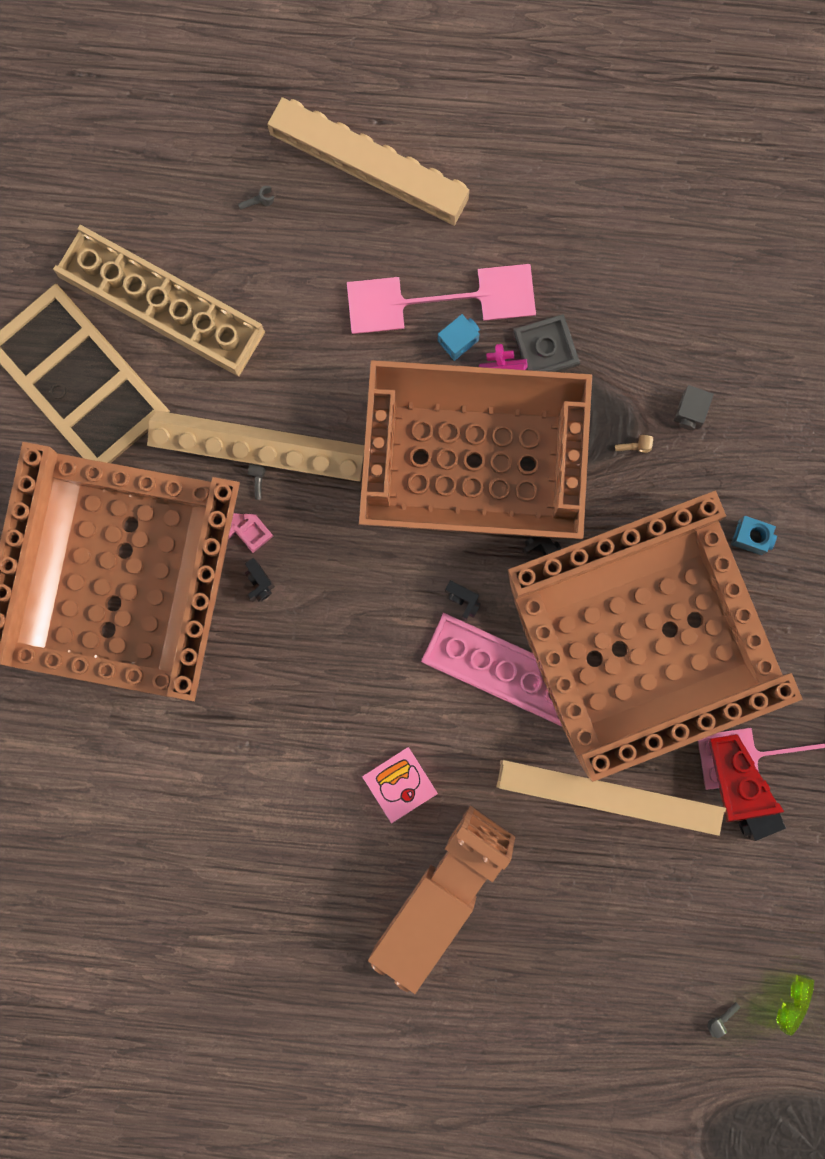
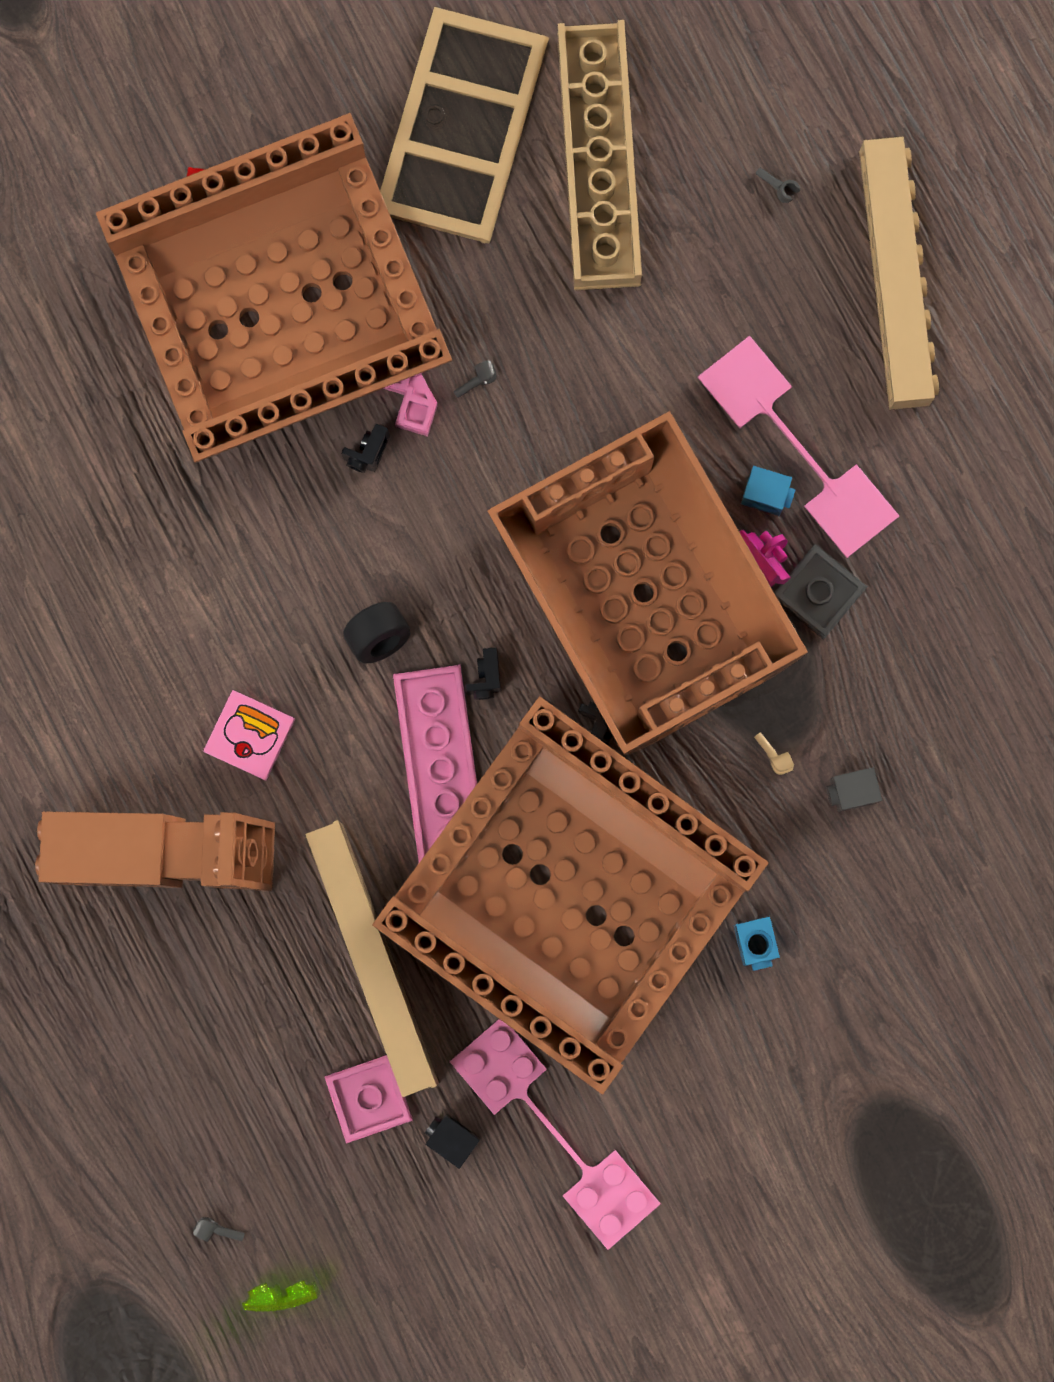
camera: 55 degrees right, 0 degrees up
tan brick [147,411,365,482] -> none
red wing [709,734,784,822] -> none
none -> bright pink tile [325,1055,413,1143]
none -> black tyre [343,602,411,664]

